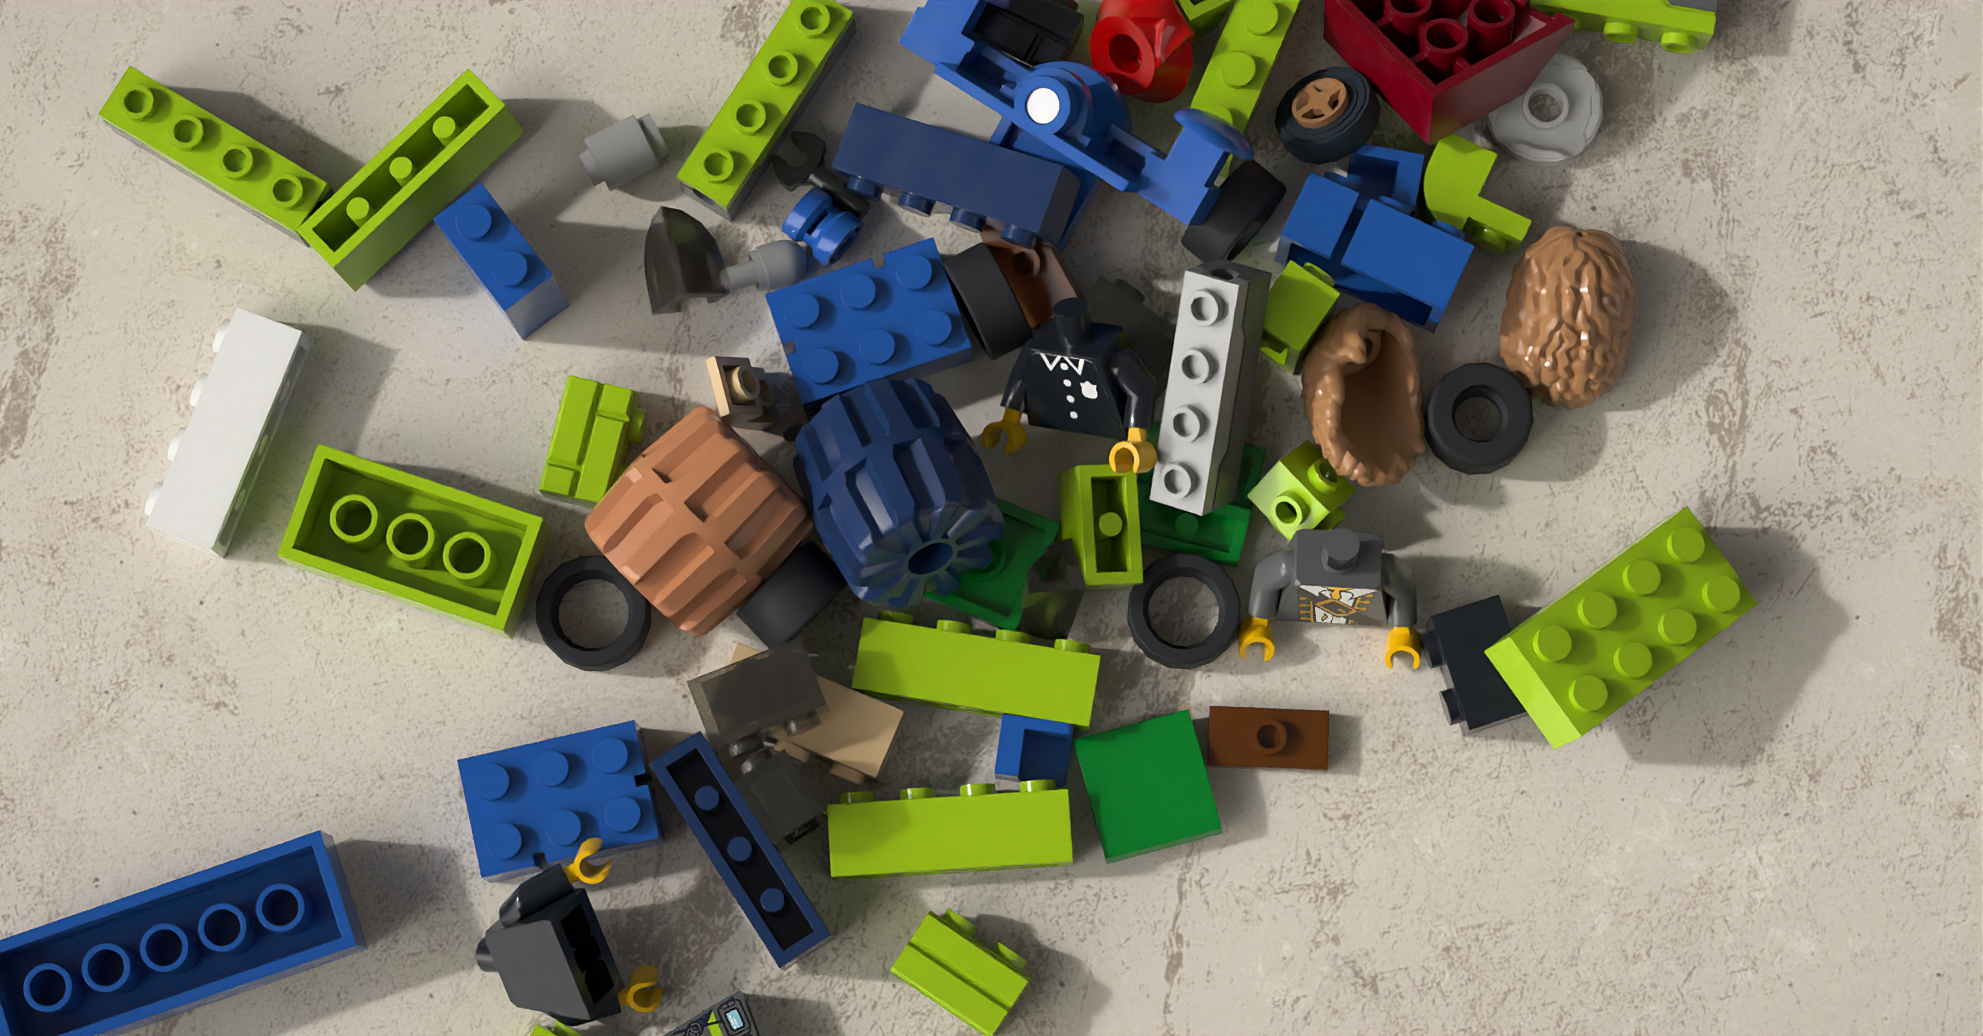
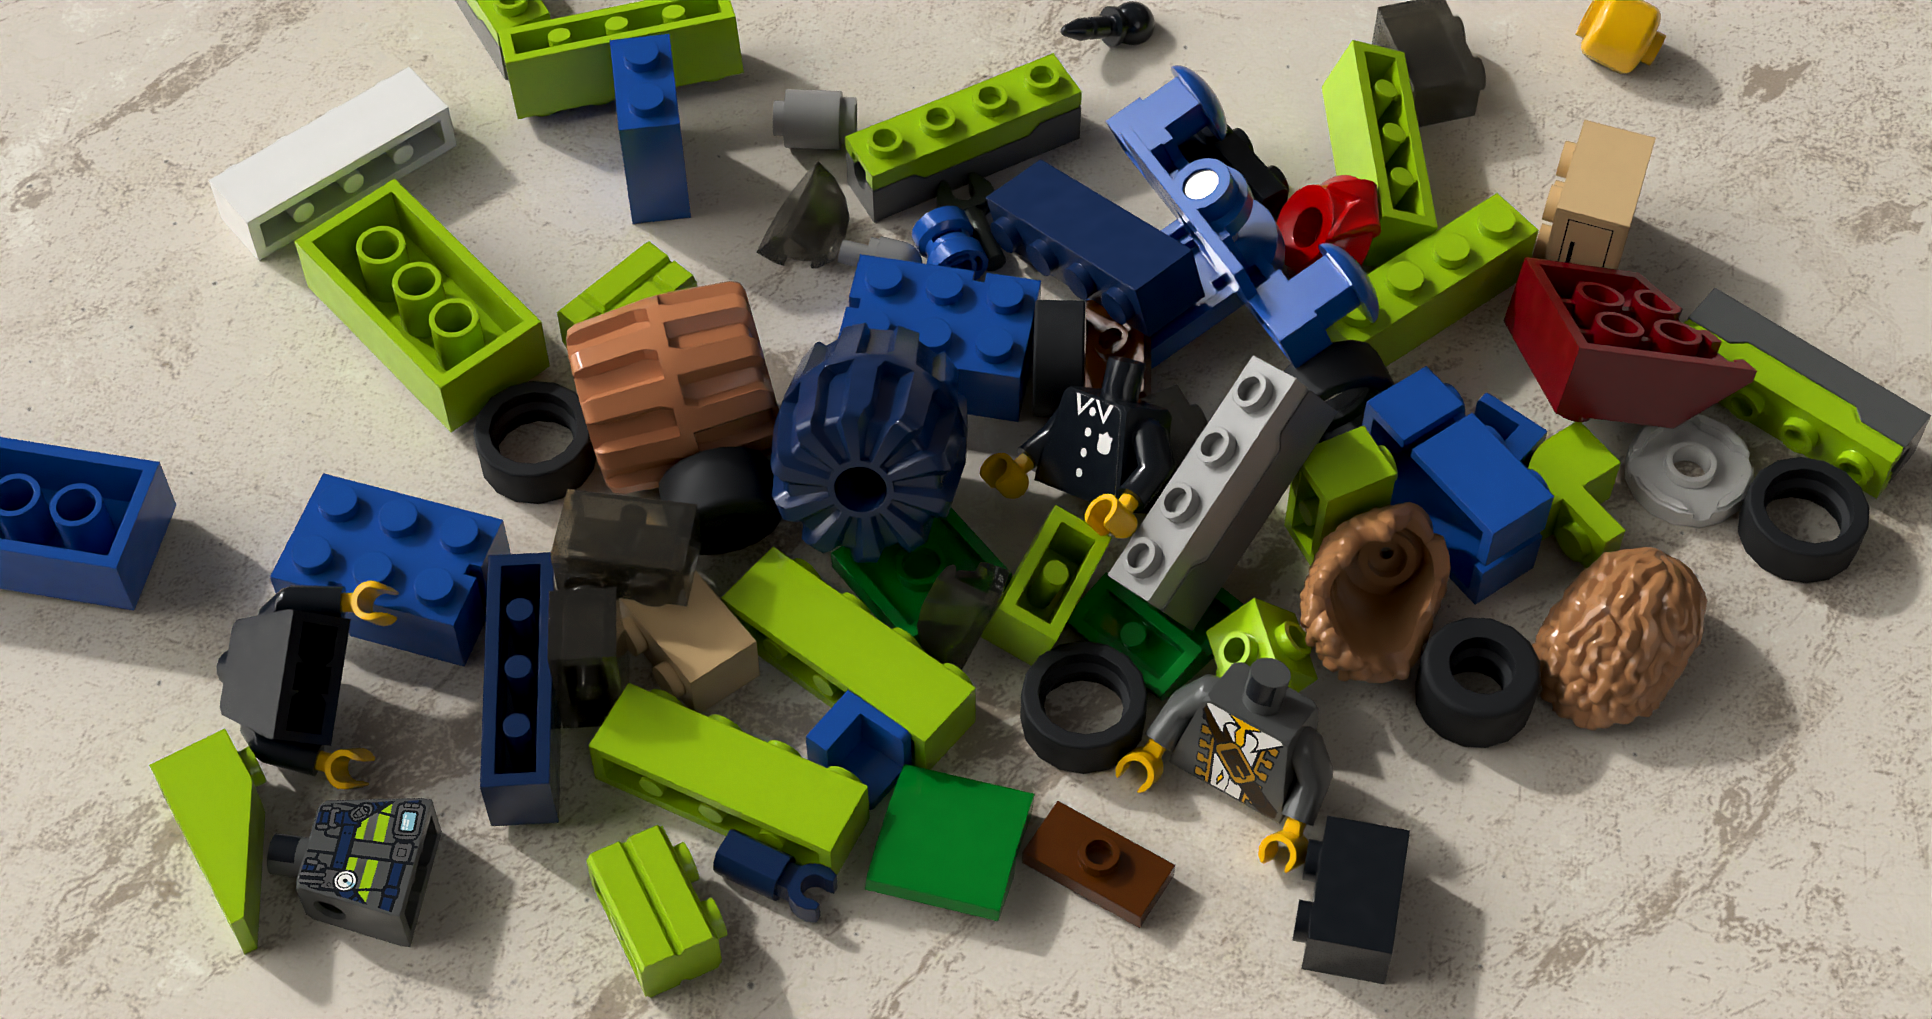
camera: 25 degrees right, 25 degrees down
tan slope [706,356,778,430] -> none
black wheel [1274,67,1381,165] -> none
lime brick [1484,506,1758,750] -> none
none -> dark blue bar [713,829,838,922]
none -> black tyre [1738,457,1870,583]

